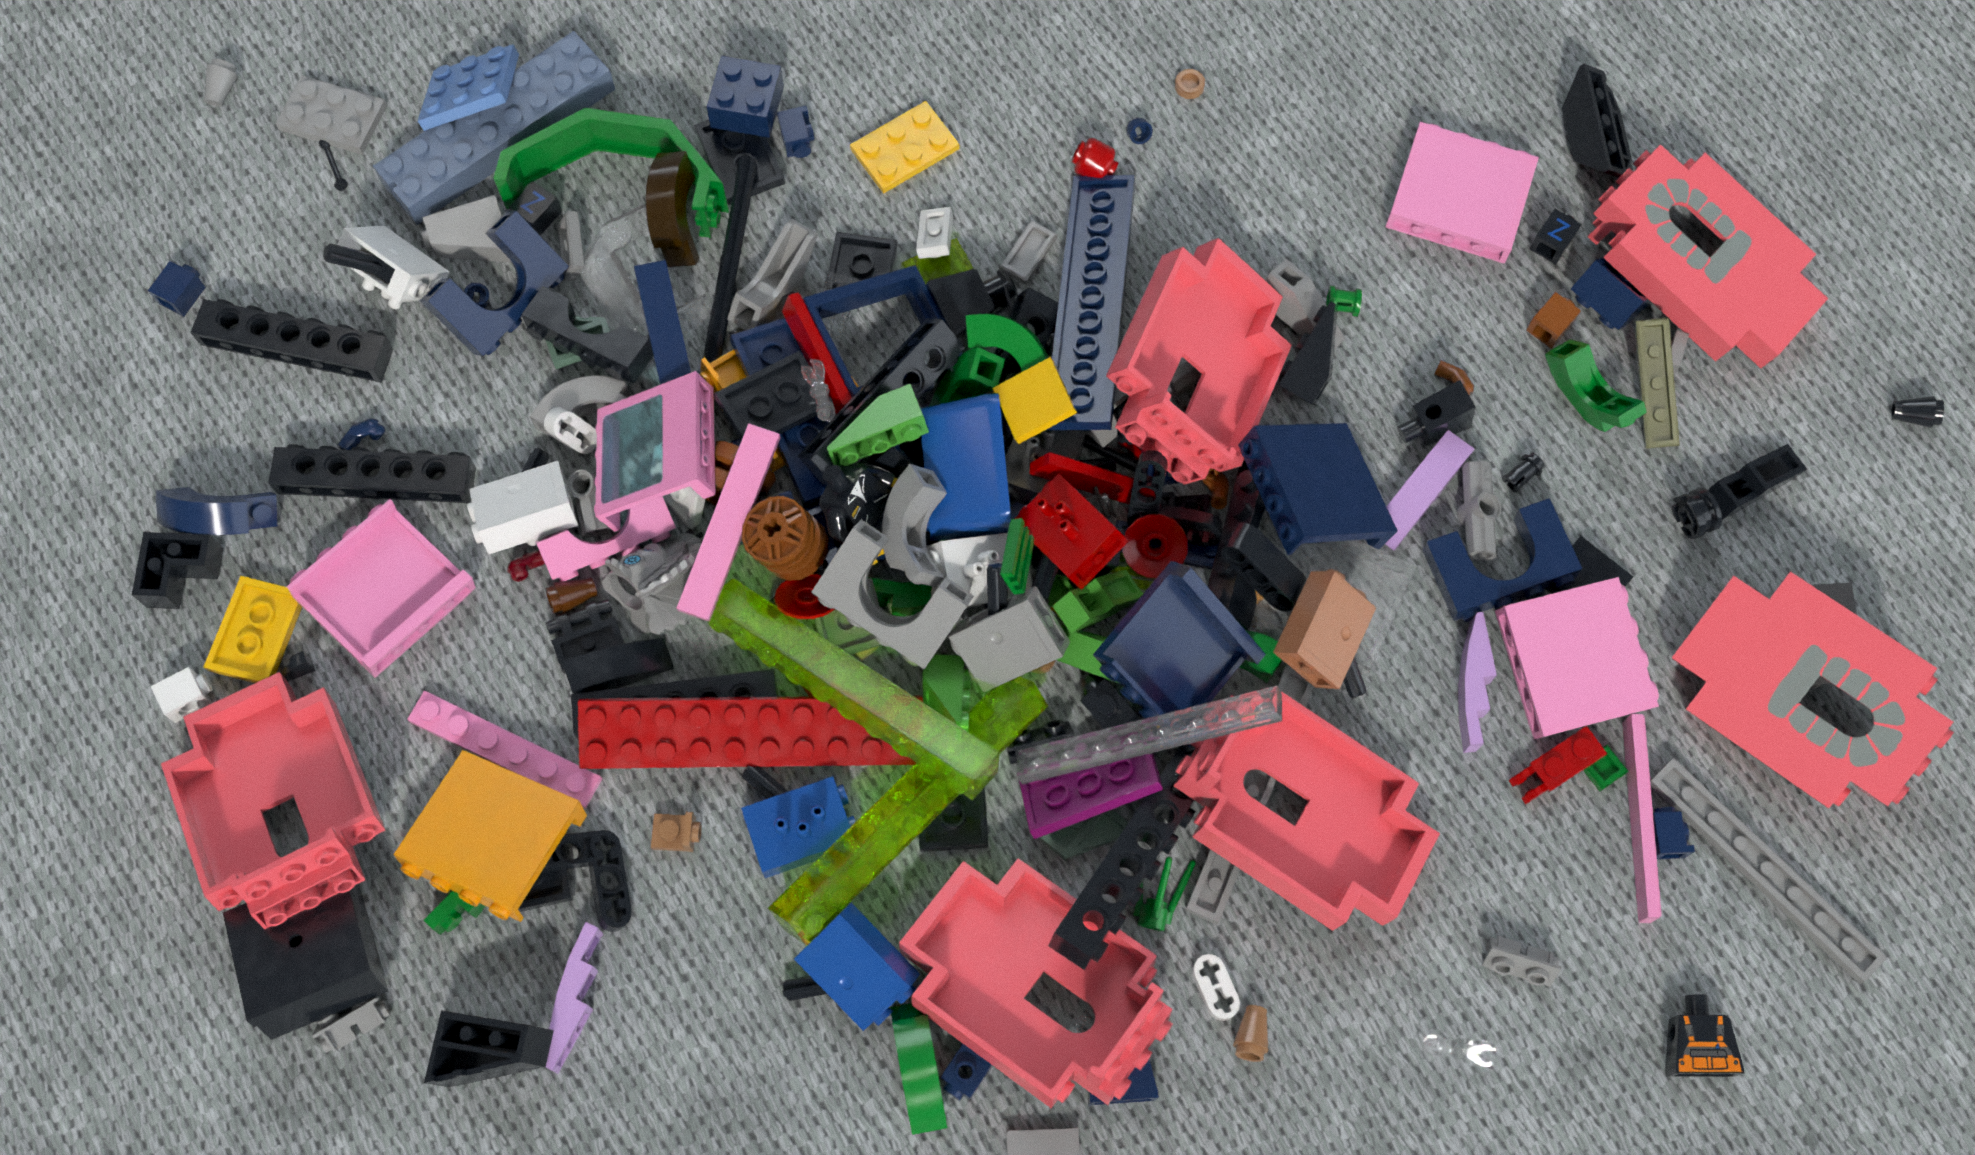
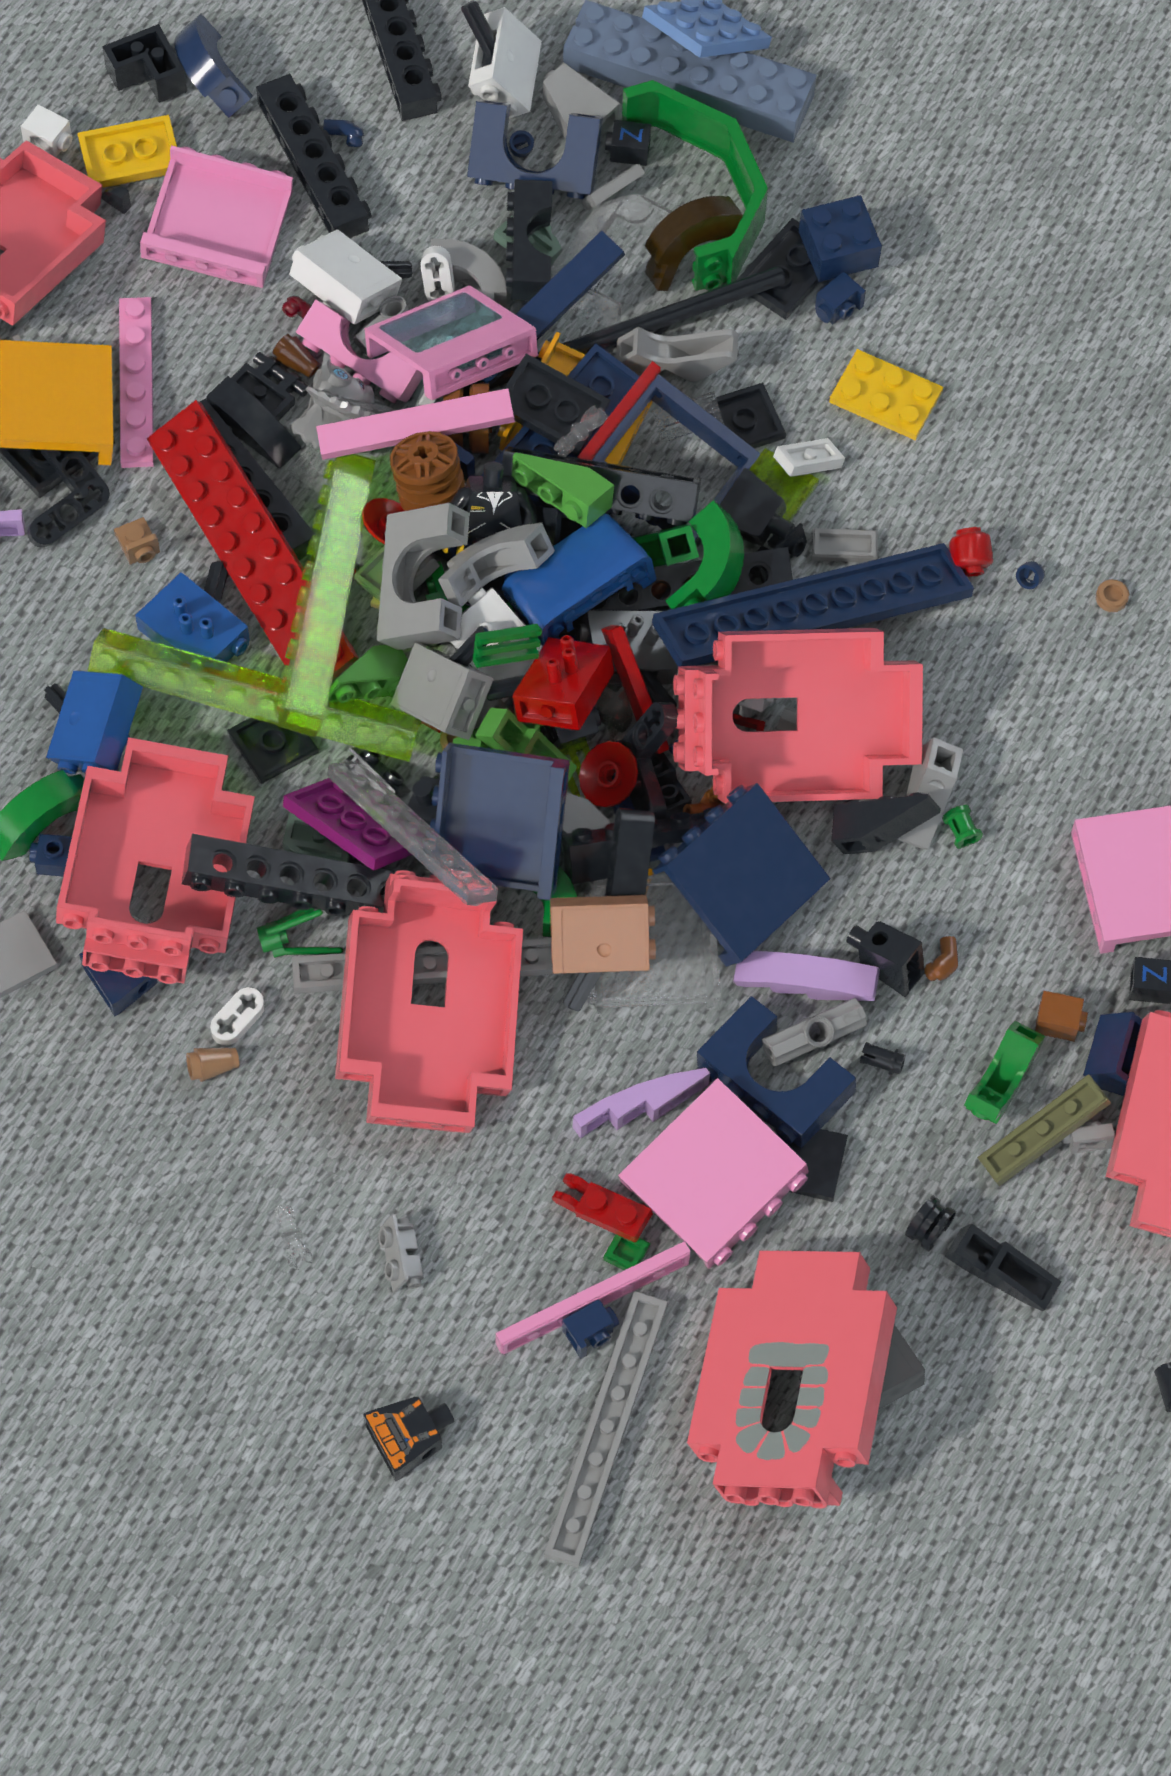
camera: 60 degrees right, 5 degrees down
yellow tile [993,357,1077,444] -> none

